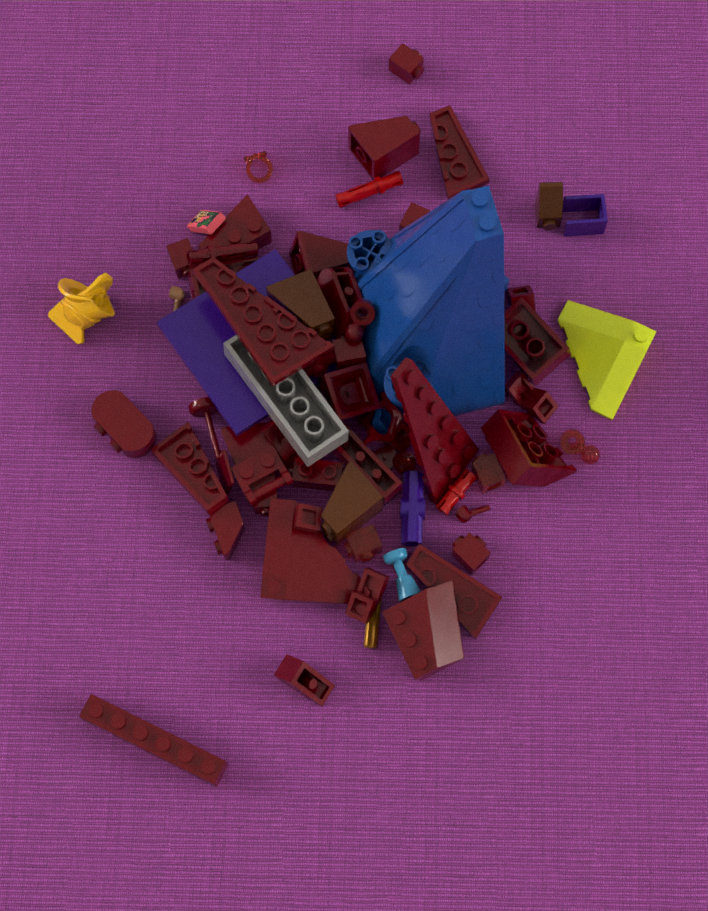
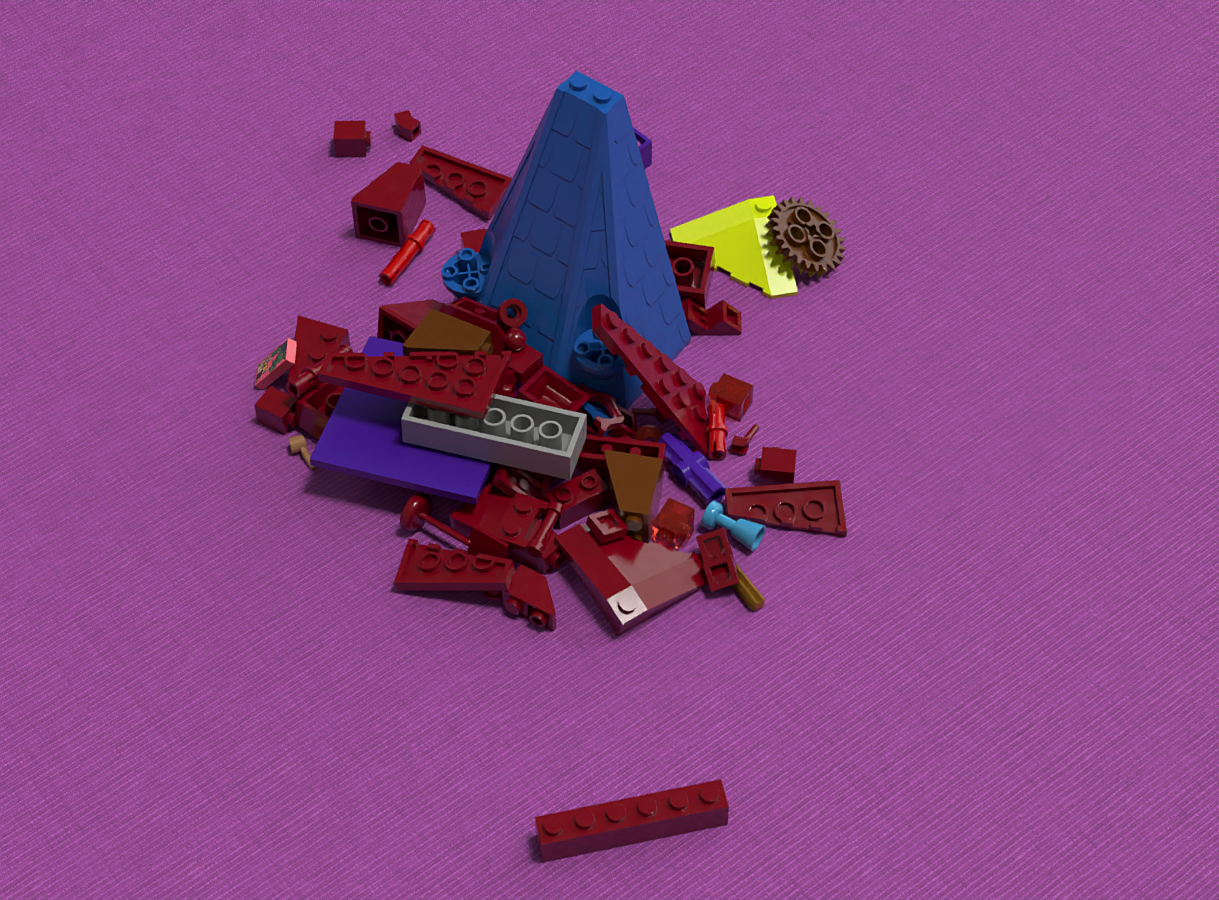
camera: 40 degrees left, 20 degrees down
yellow helmet [48,272,115,344] -> none
dark red brick [91,390,156,458] -> none
clear red piece [244,151,273,183] -> none
dark red slope [274,654,335,706] -> none
dark red wedge [382,580,464,681] -> none
dark red wedge [481,409,577,487] -> none
clear red plate [560,429,600,464] -> none
none -> dark red piece [394,110,421,142]
none -> reddish brown gear [766,197,846,278]

